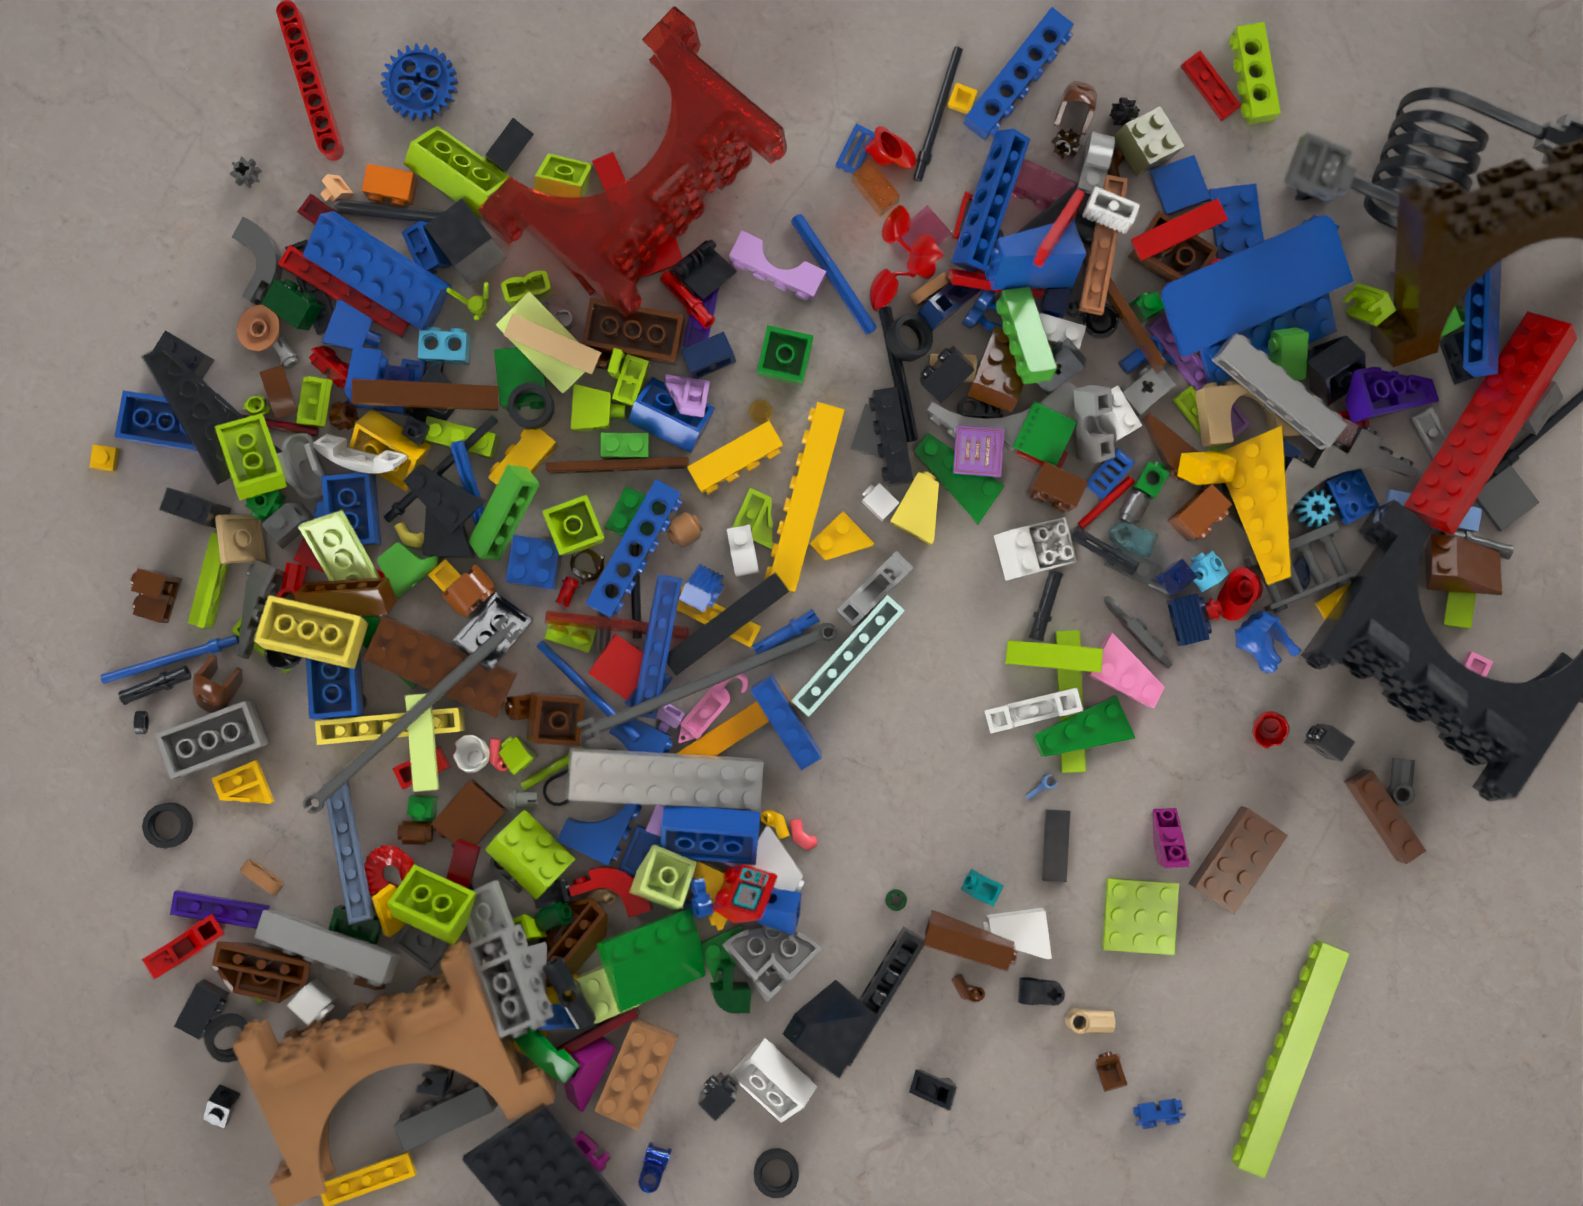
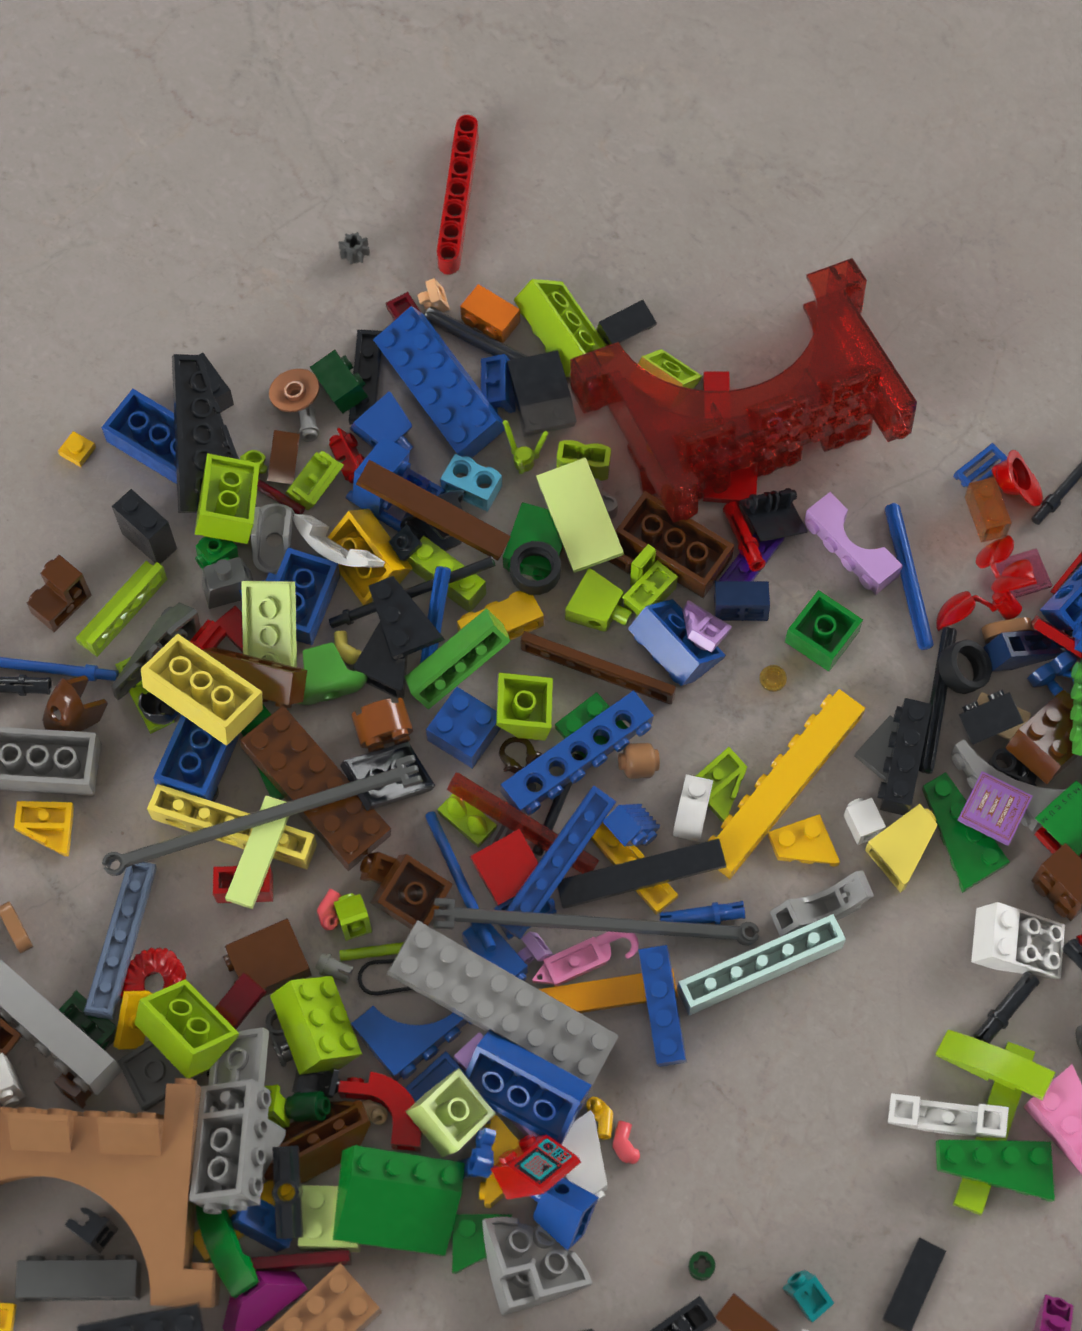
camera: 25 degrees right, 20 degrees down
tan tile [215,515,266,564] -> none
dark grey arch [232,217,282,305] -> none
red tile [277,245,411,338] -> none
reddish brown gear [328,401,359,431] -> none
blue gear [381,44,458,122] -> none
reddish brown brick [398,821,433,845] -> none
green brick [407,794,438,821] -> none
yellow plate [428,559,462,592] -> none
white hair [453,735,490,773] -> none
tan tile [503,314,601,374] -> none
red pin [555,576,580,607] -> none
bright green brick [601,433,651,460] -> none
yellow brick [687,421,783,494] -> none
dark green brick [710,959,751,1014] -> none
medium blue hand [1026,774,1058,800] -> none

